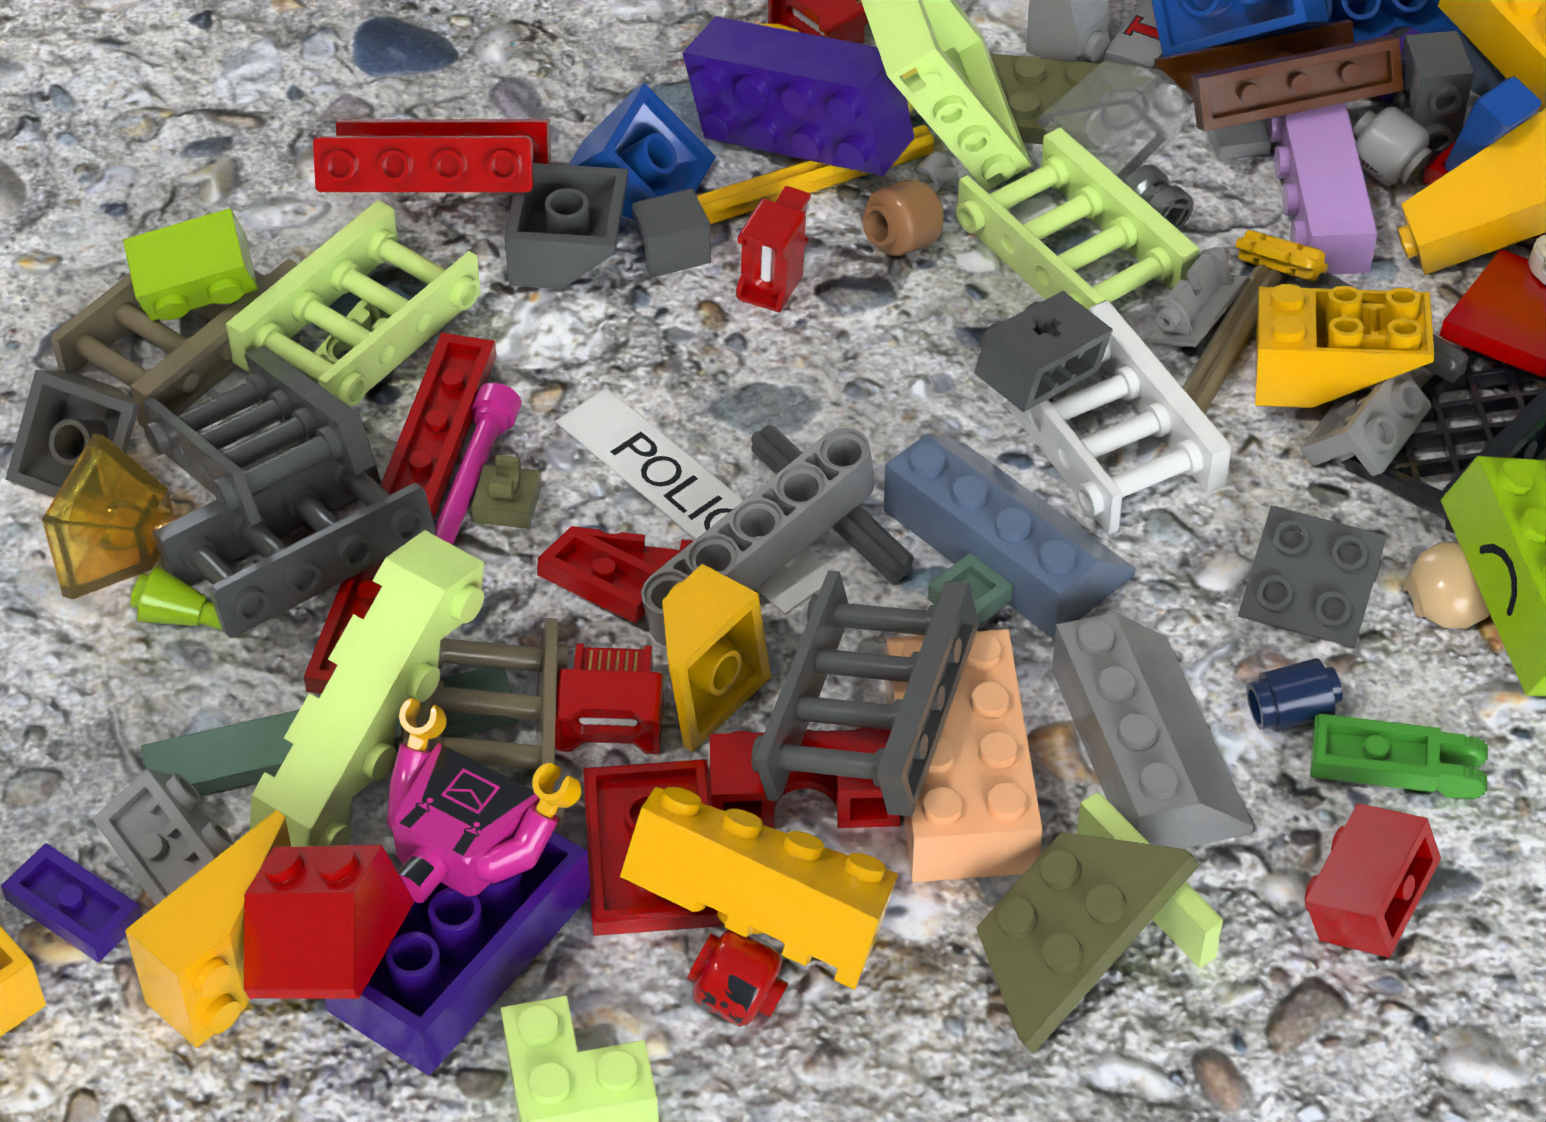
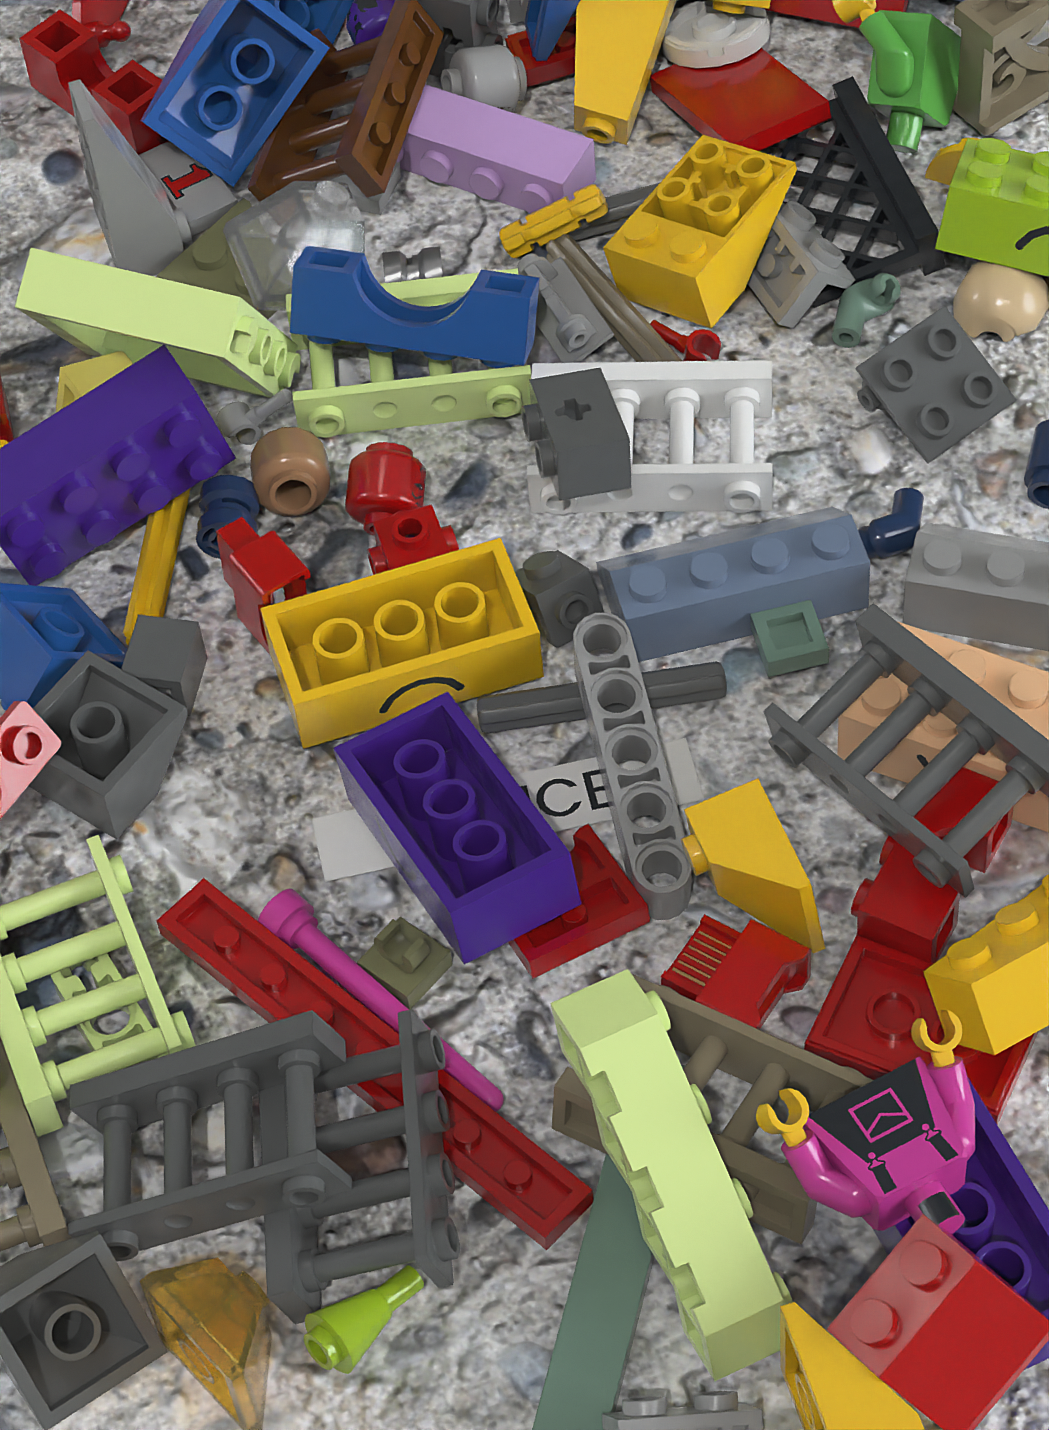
camera: 55 degrees left, 5 degrees up
none -> dark blue wheel [196,475,260,559]
none -> yellow brick [260,538,544,749]
none -> blue arch [290,245,540,368]
none -> dark purple brick [333,691,582,965]
none -> red head [345,442,426,536]
none -> red brick [367,504,459,575]
none -> dark grey bracket [515,550,604,647]
none -> red hand [650,320,721,361]
none -> sand green arm [832,273,901,348]
none -> dark blue arm [858,488,924,559]

